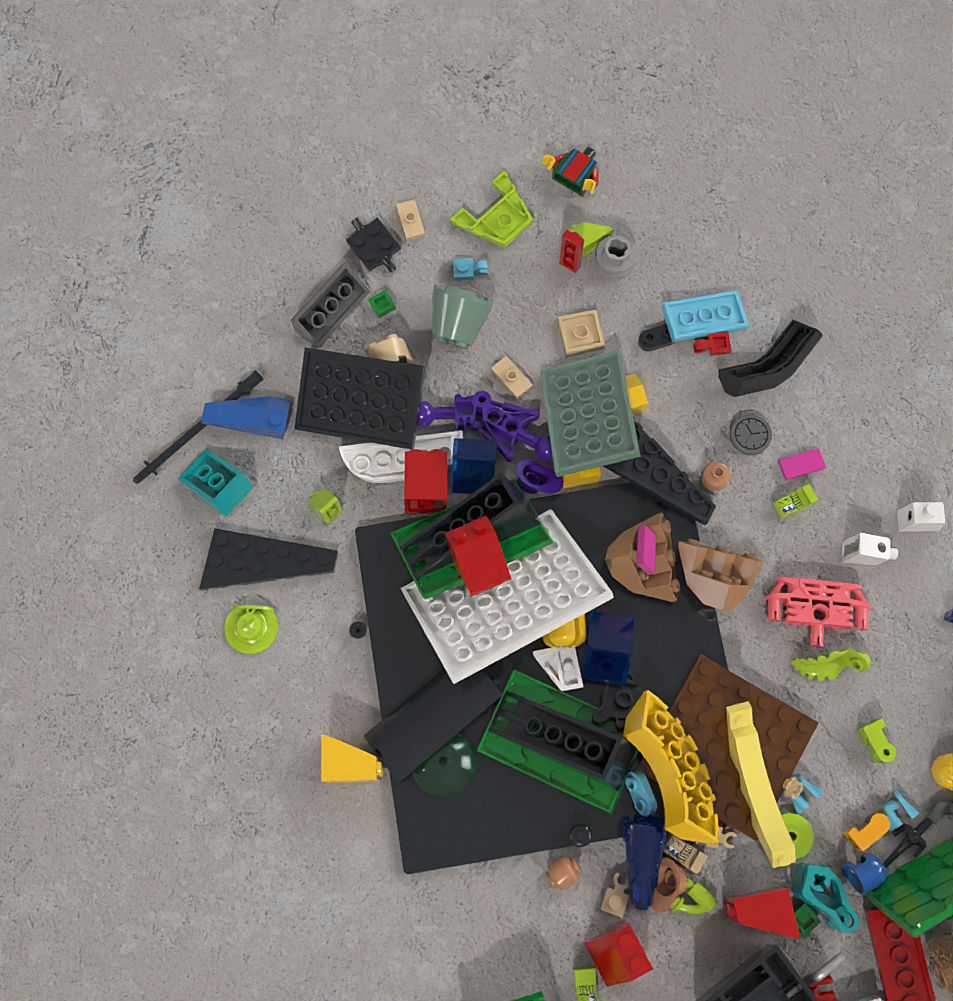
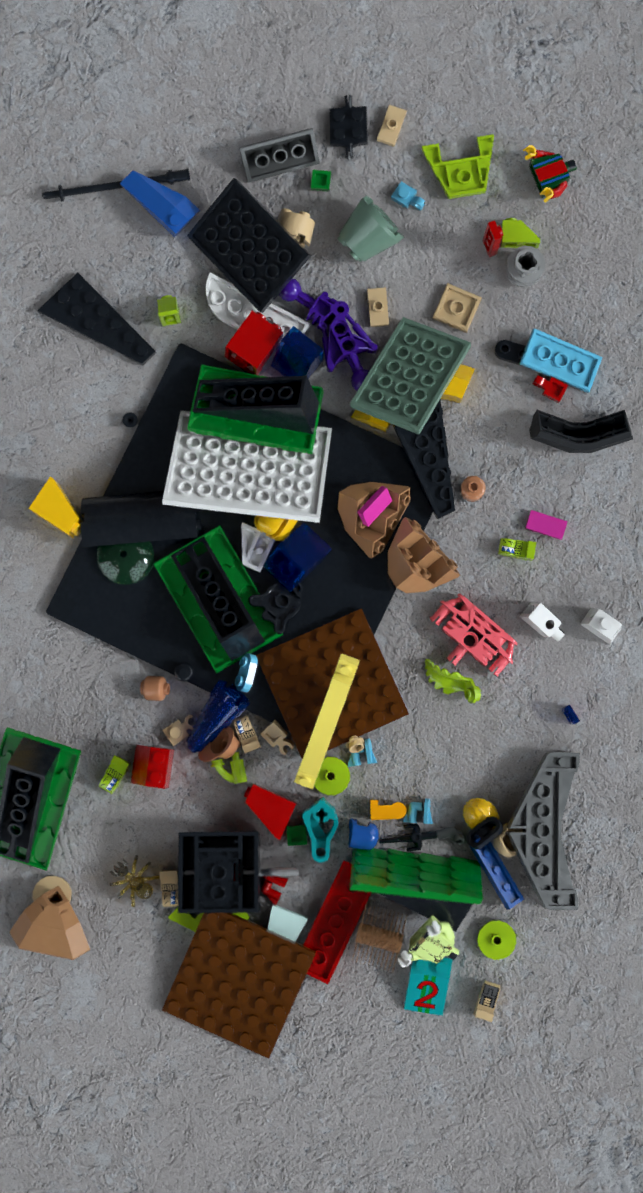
camera: 35 degrees right, 10 degrees up
teal slope [178,449,254,518] -> none
lime hat [224,605,278,654] -> none
red slope [445,516,511,597] -> none
dark purple piece [516,460,564,494] -> none
yellow brick [623,690,719,844] -> none
dark grey tile [730,415,772,456] -> none
lime leg [857,718,897,763] -> none

